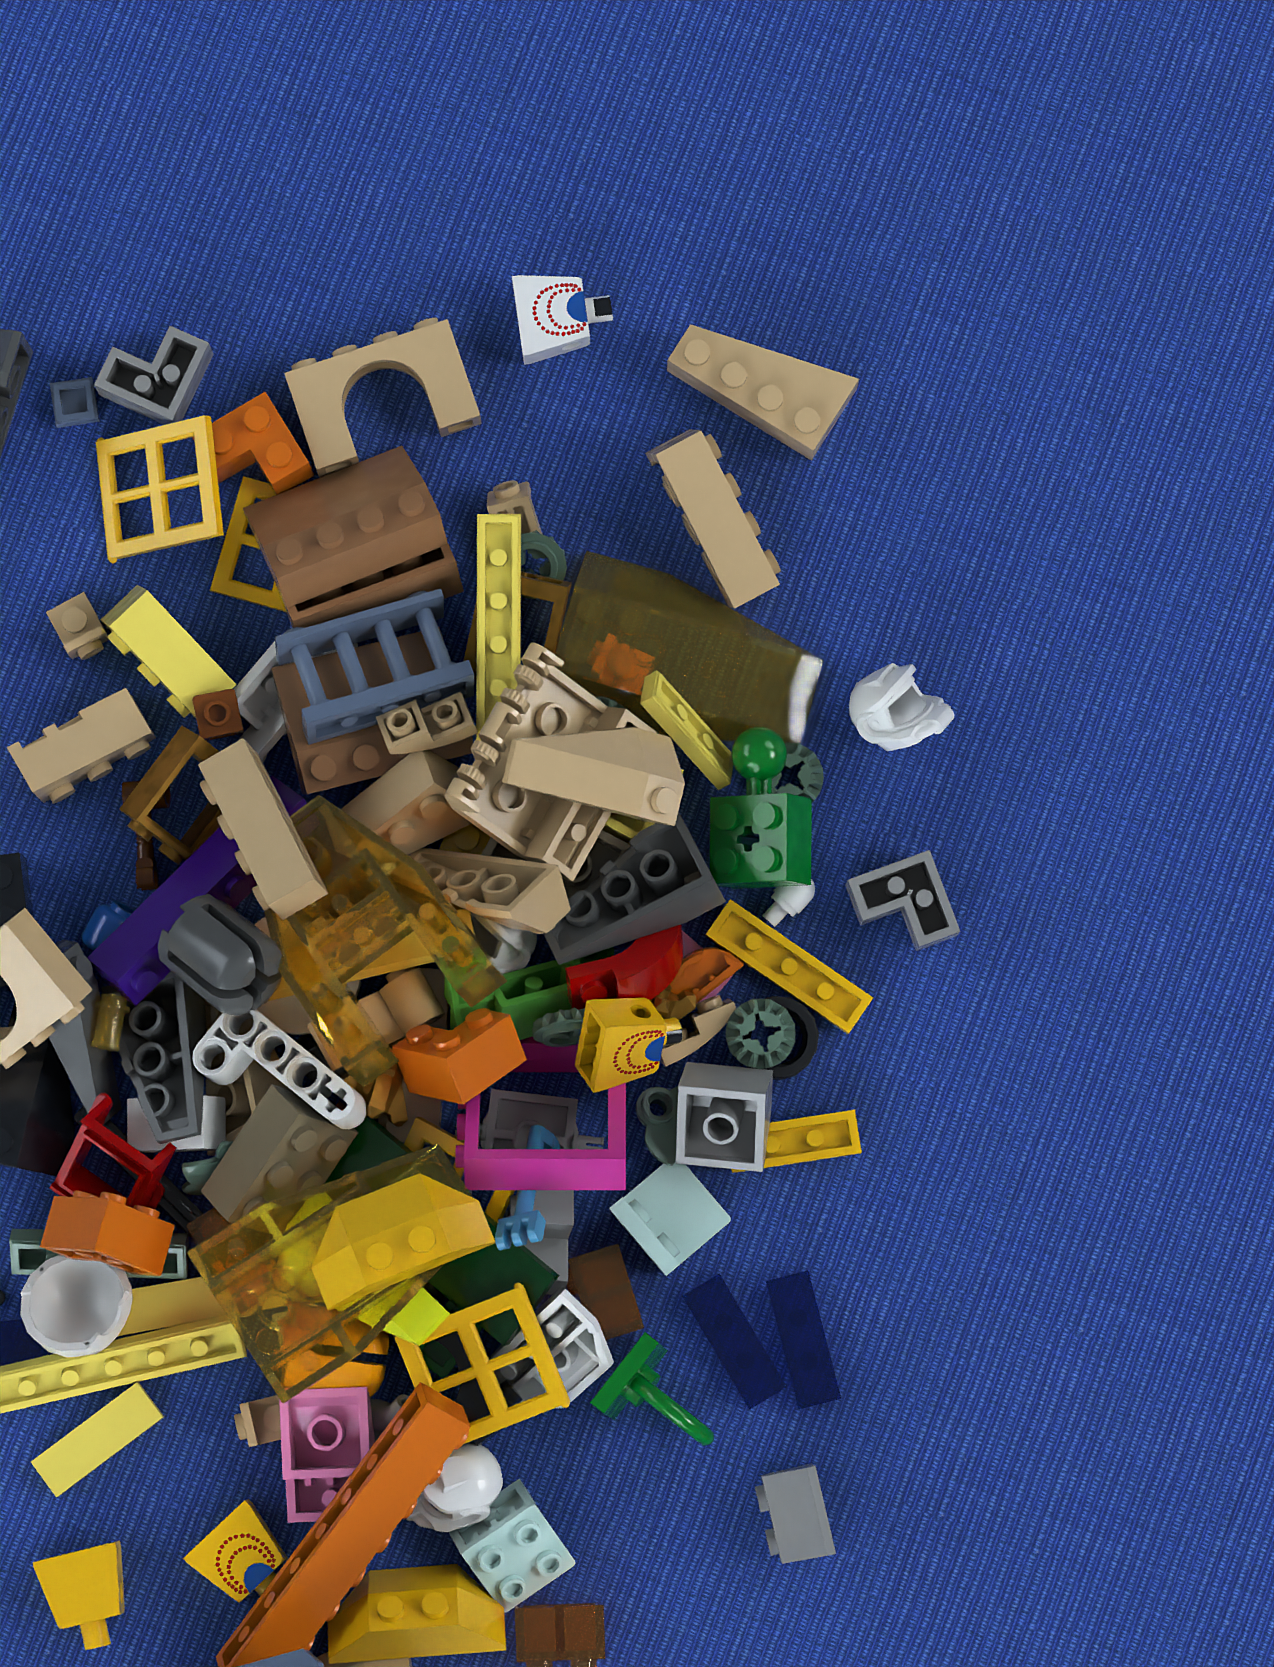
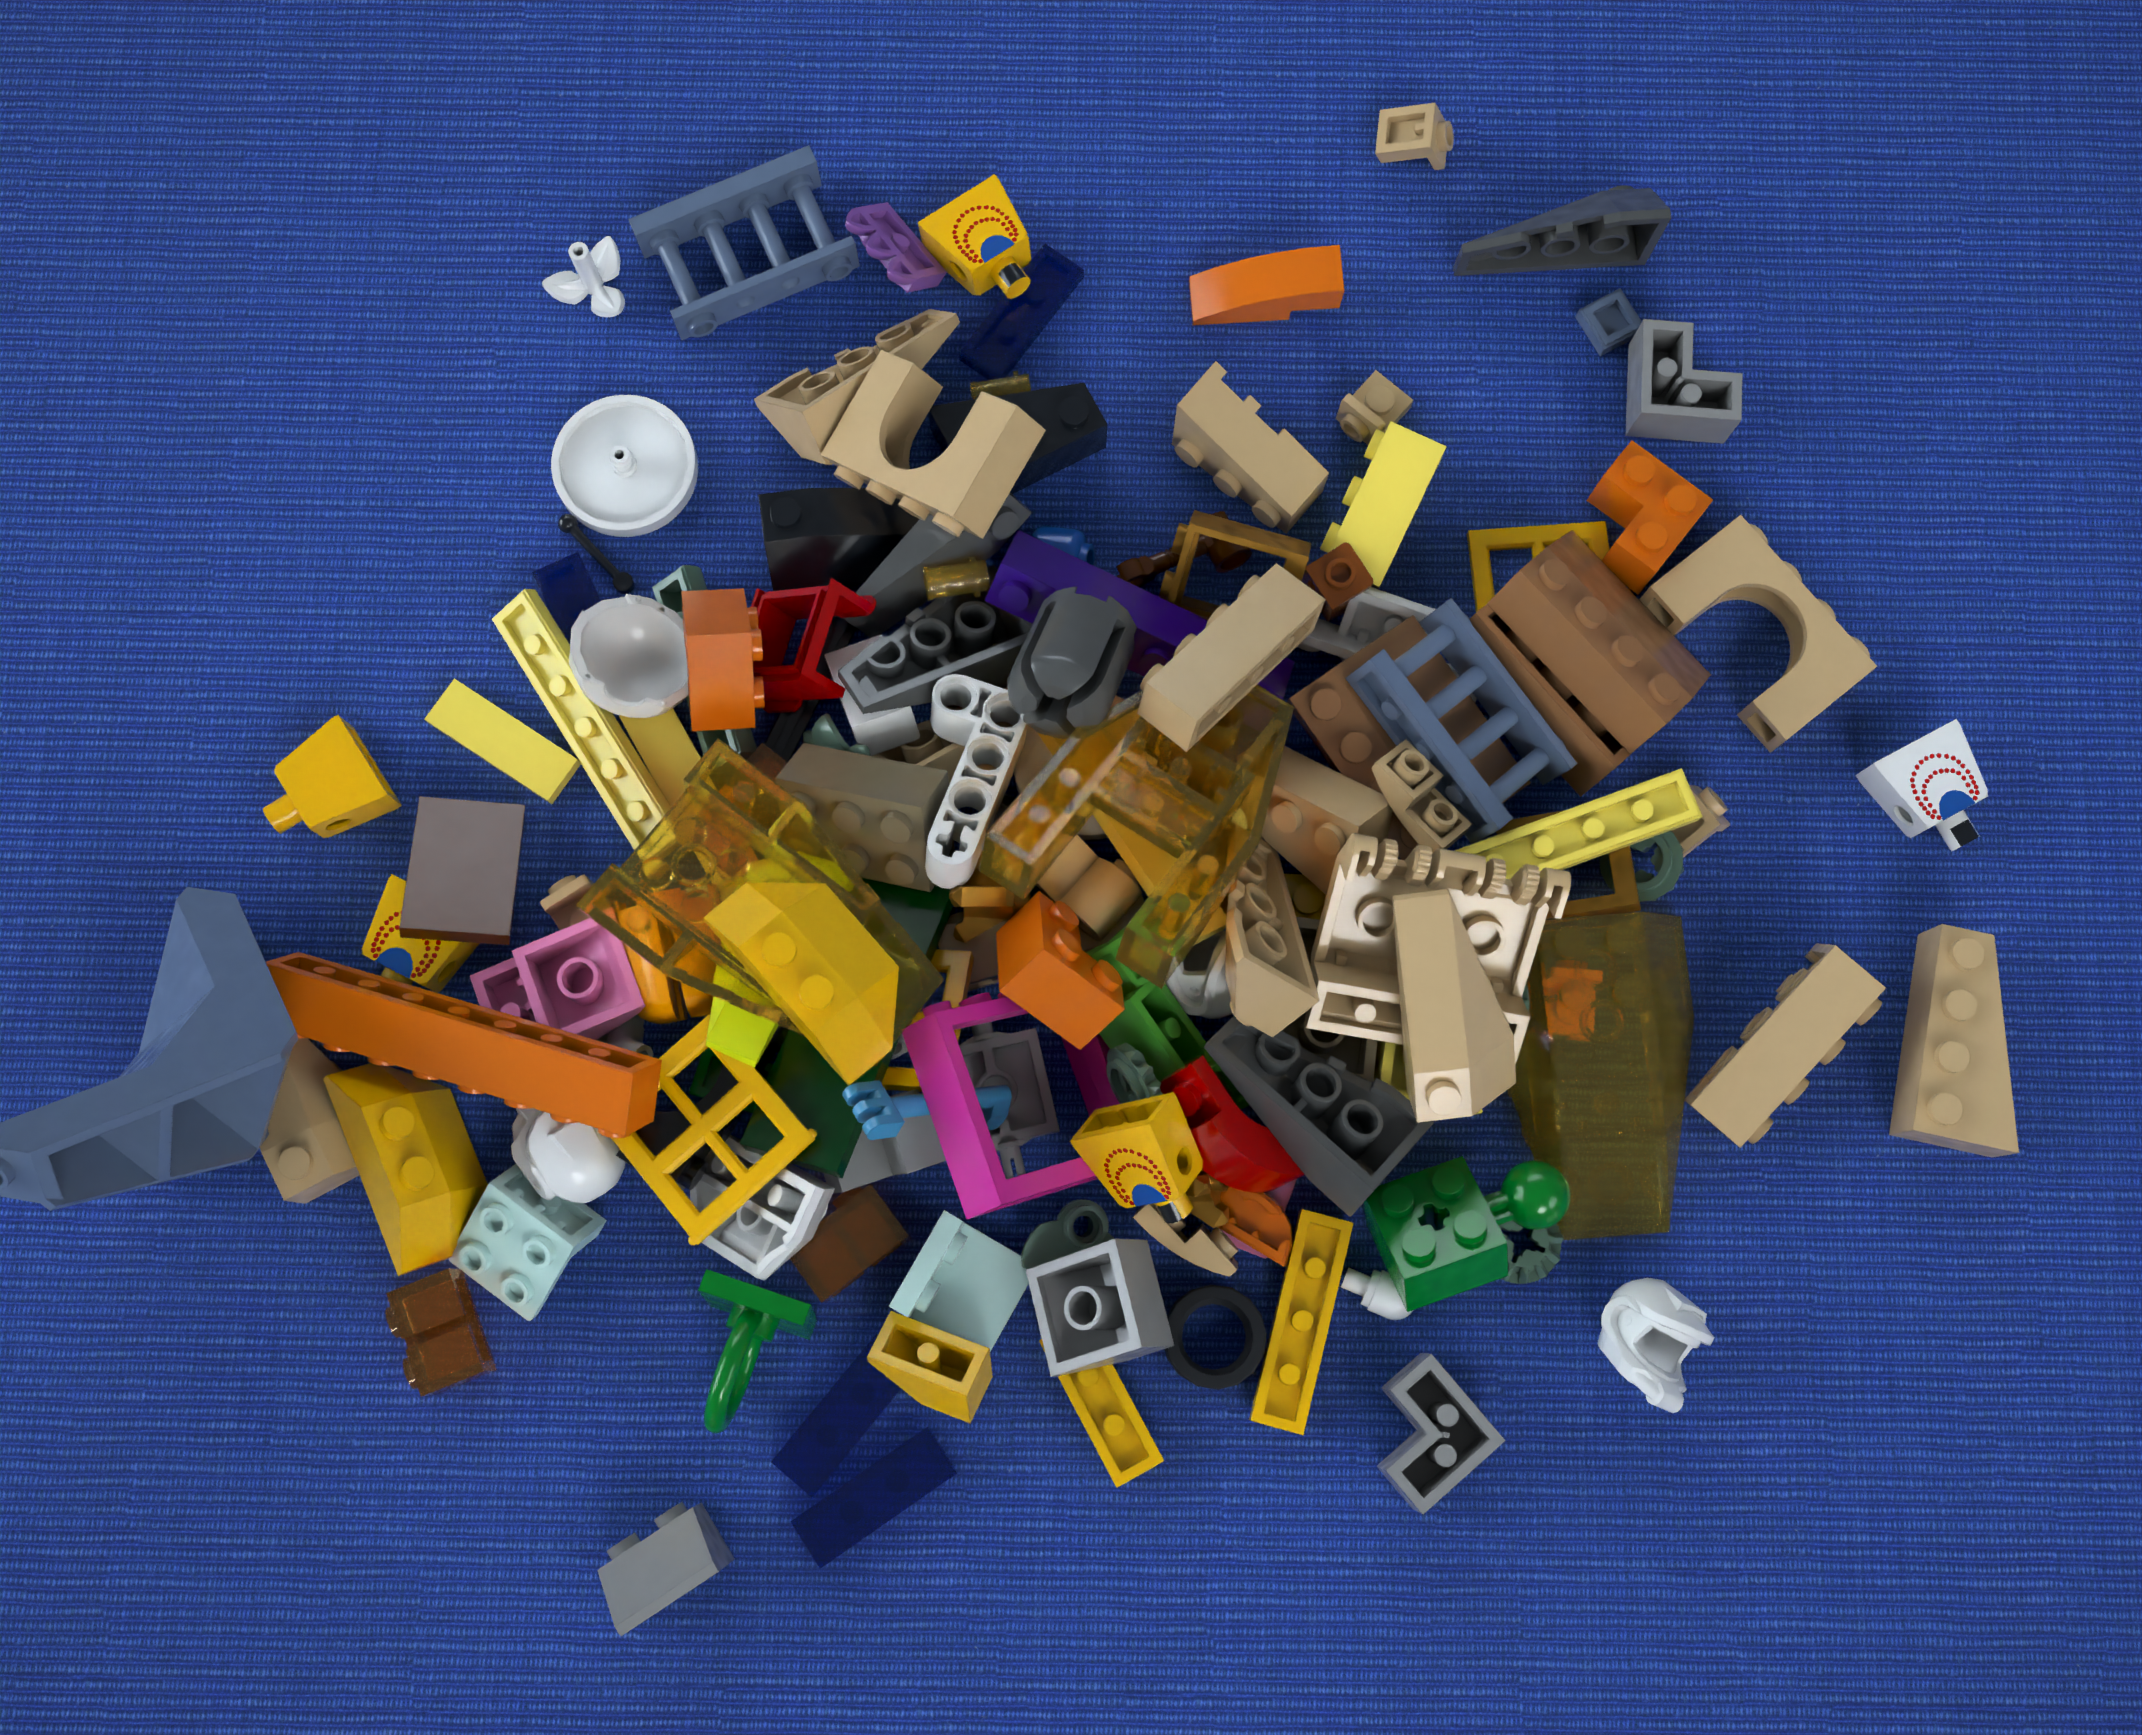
camera: 70 degrees right, 5 degrees down
yellow window [95,415,224,564] -> none
light yellow tile [640,670,733,790] -> none
sand green gear [726,999,795,1069] -> none
none -> tile [399,796,525,945]
none -> yellow slope [867,1311,993,1424]

